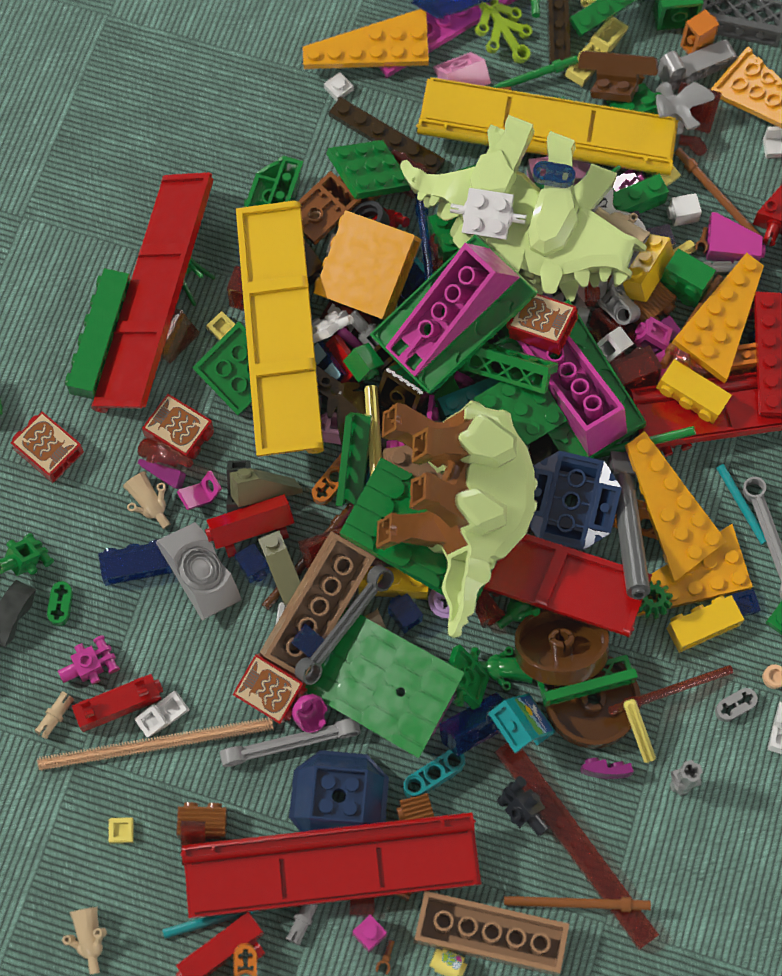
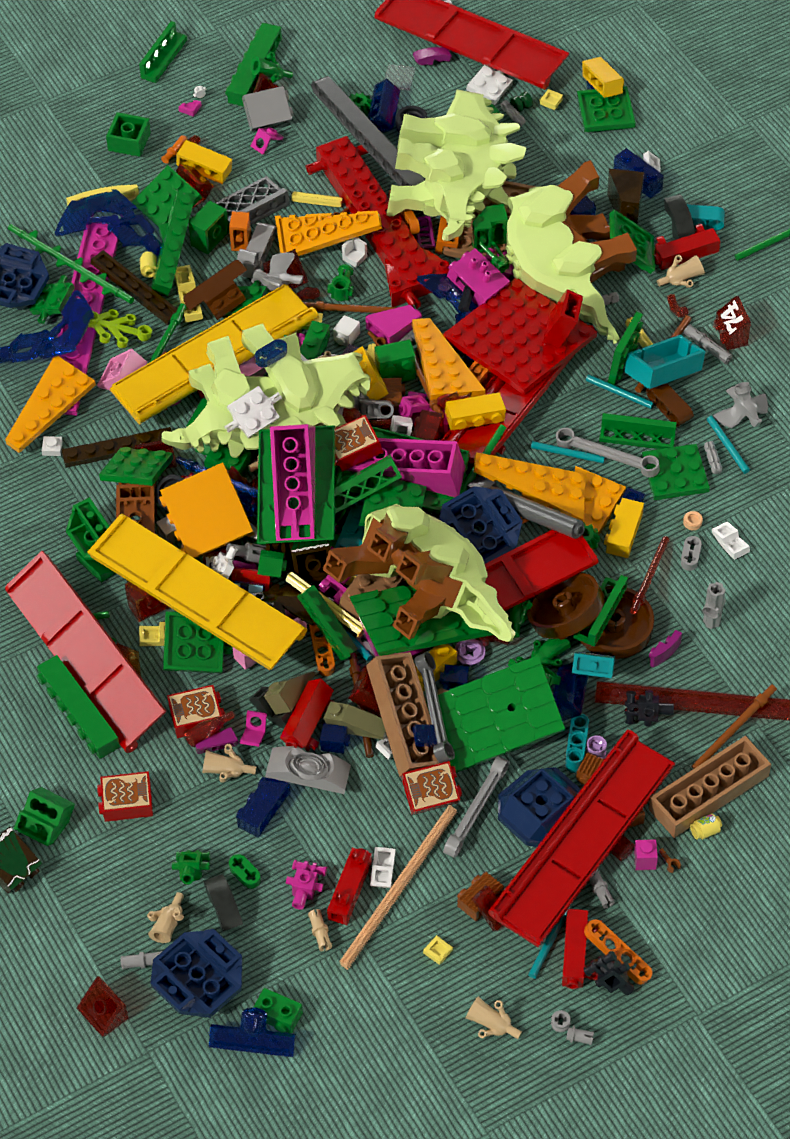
camera: 45 degrees left, 15 degrees down
dark pink hair [292,694,328,733] -> none
light yellow axle [624,699,656,763] -> none
none -> green connector [327,264,354,301]
none -> lavender wheel [586,736,607,759]

